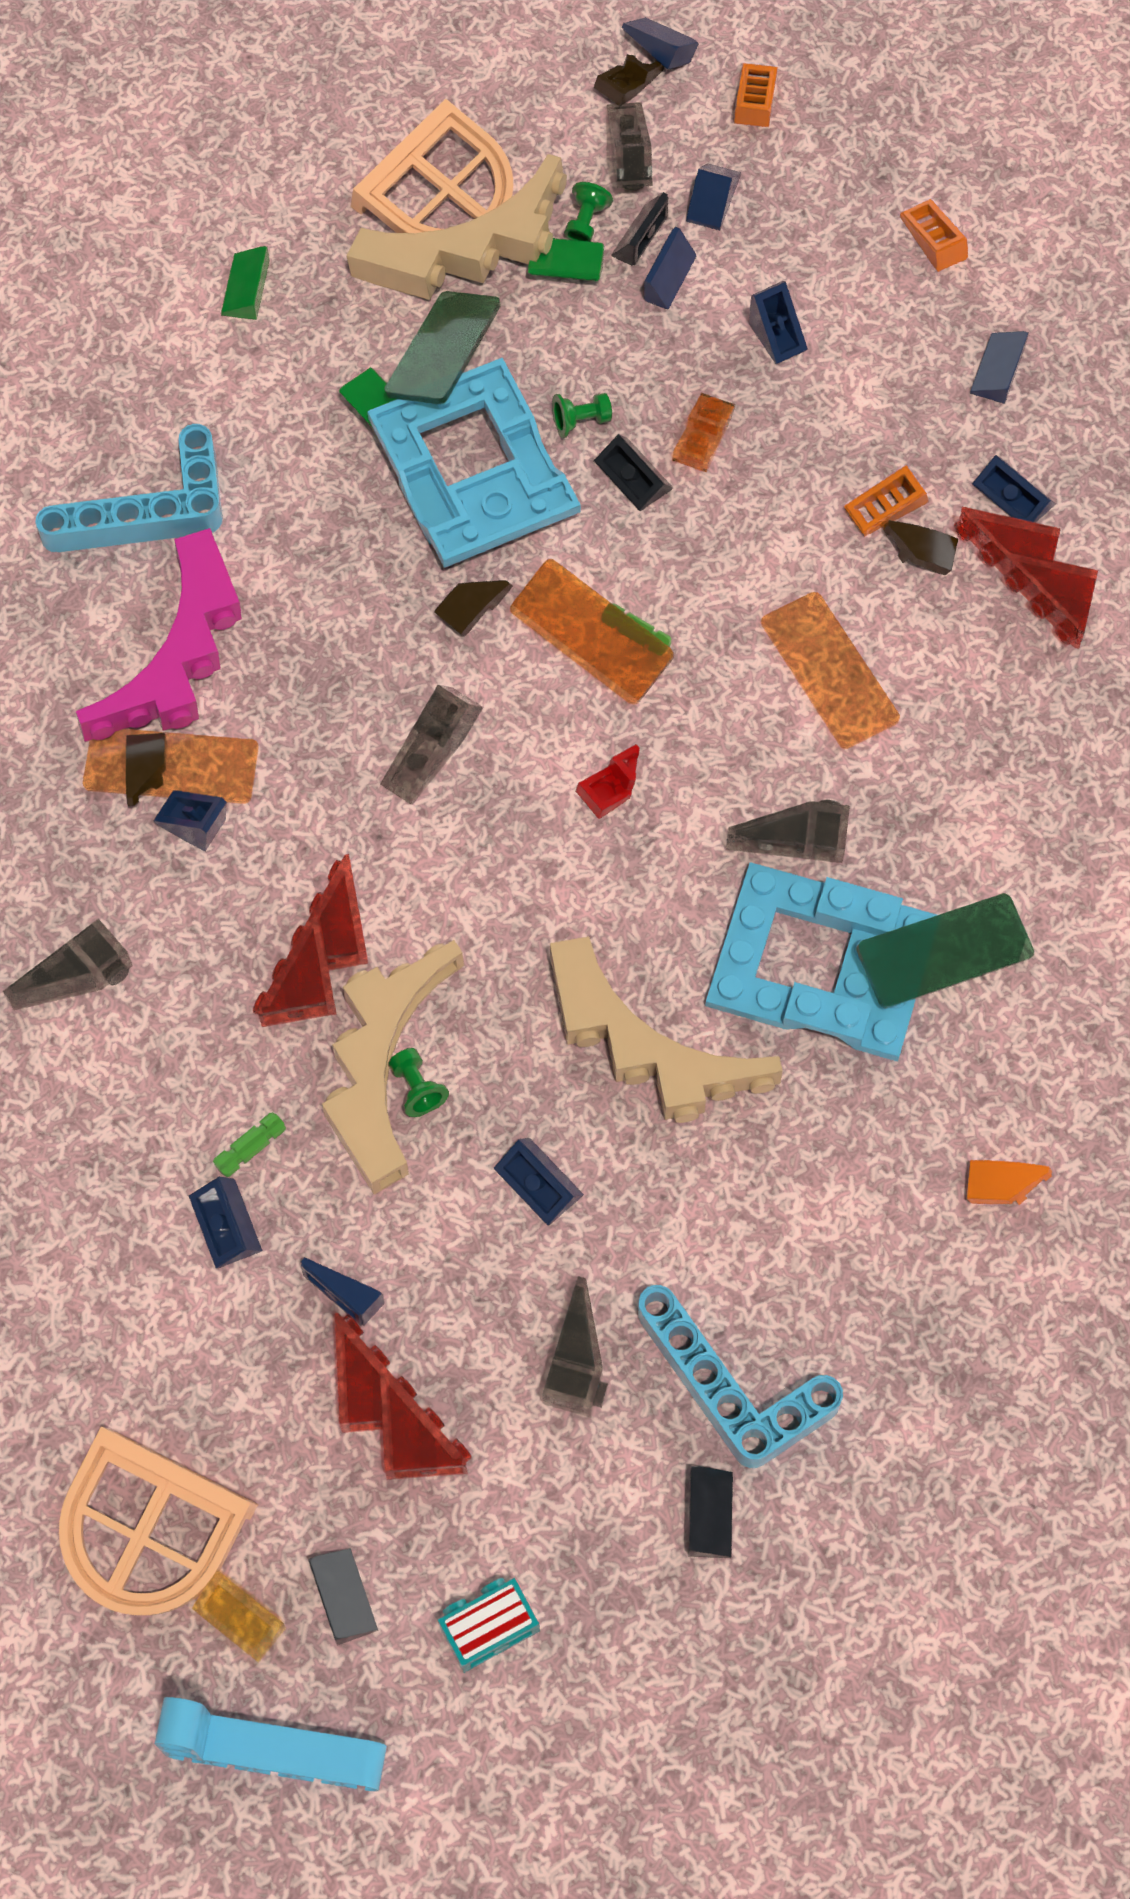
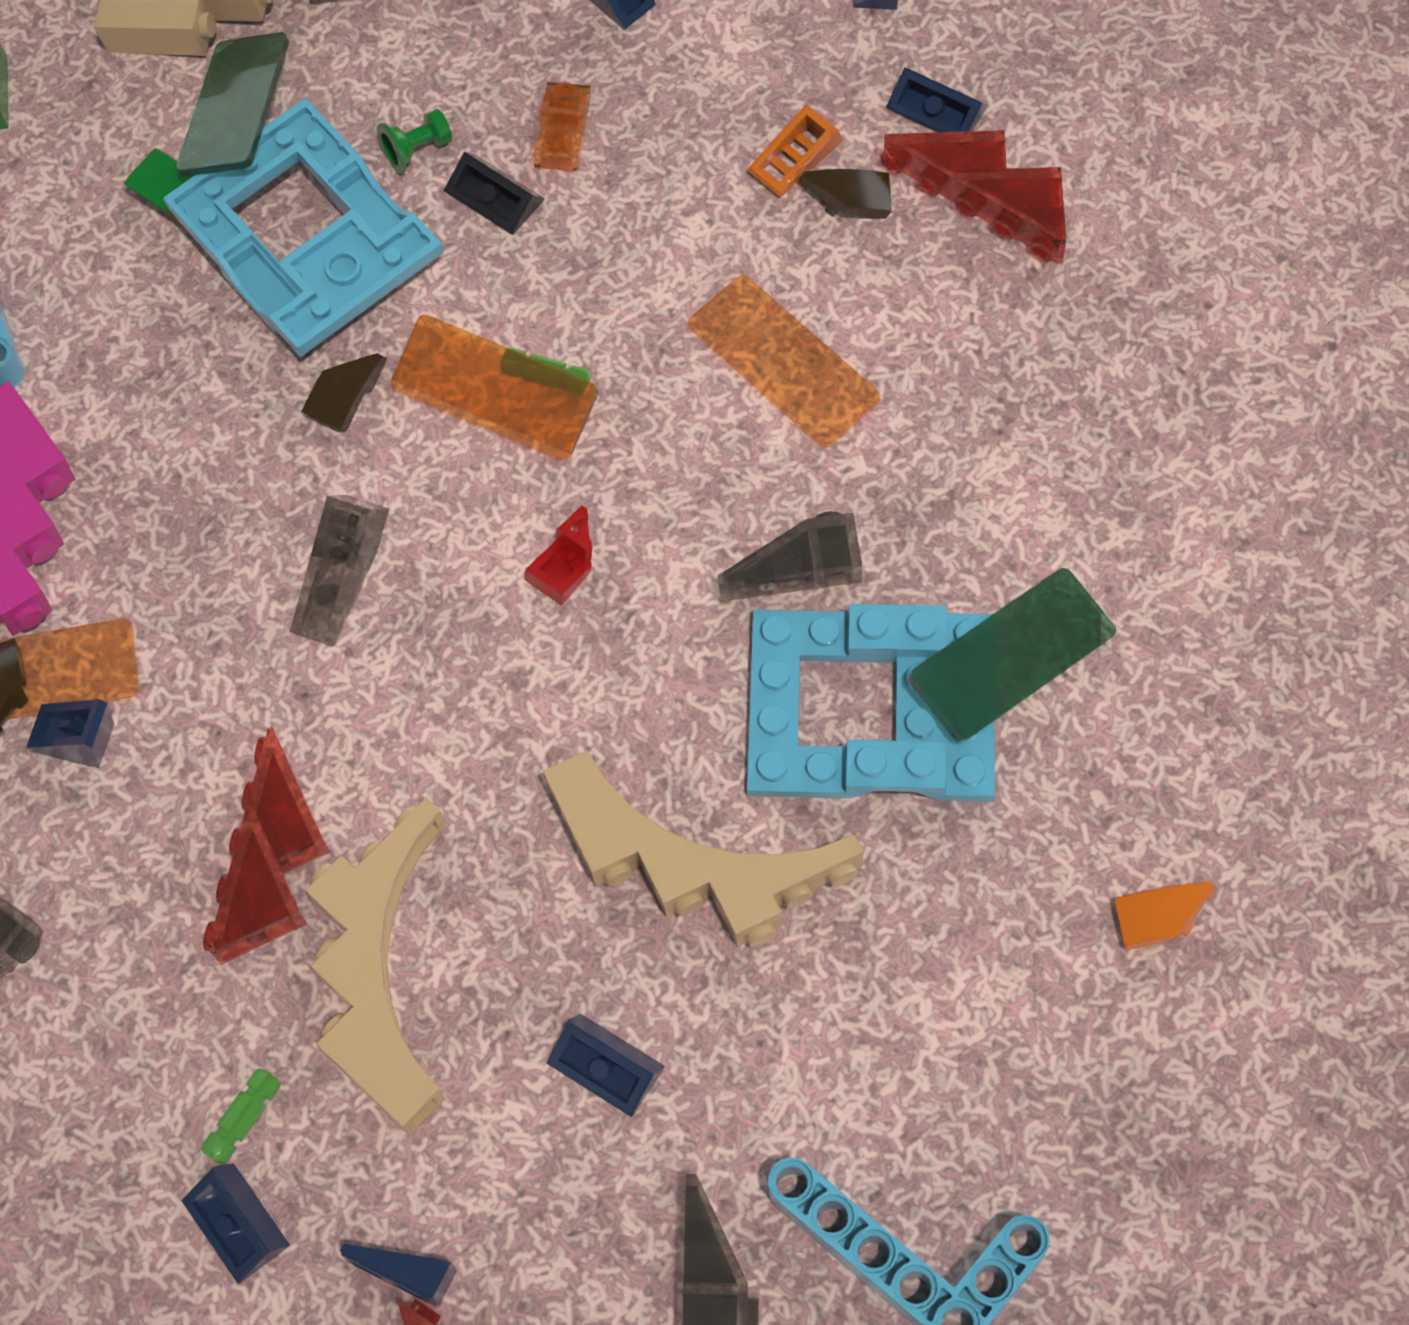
camera: 10 degrees left, 0 degrees up
green piece [389,1048,449,1117] -> none

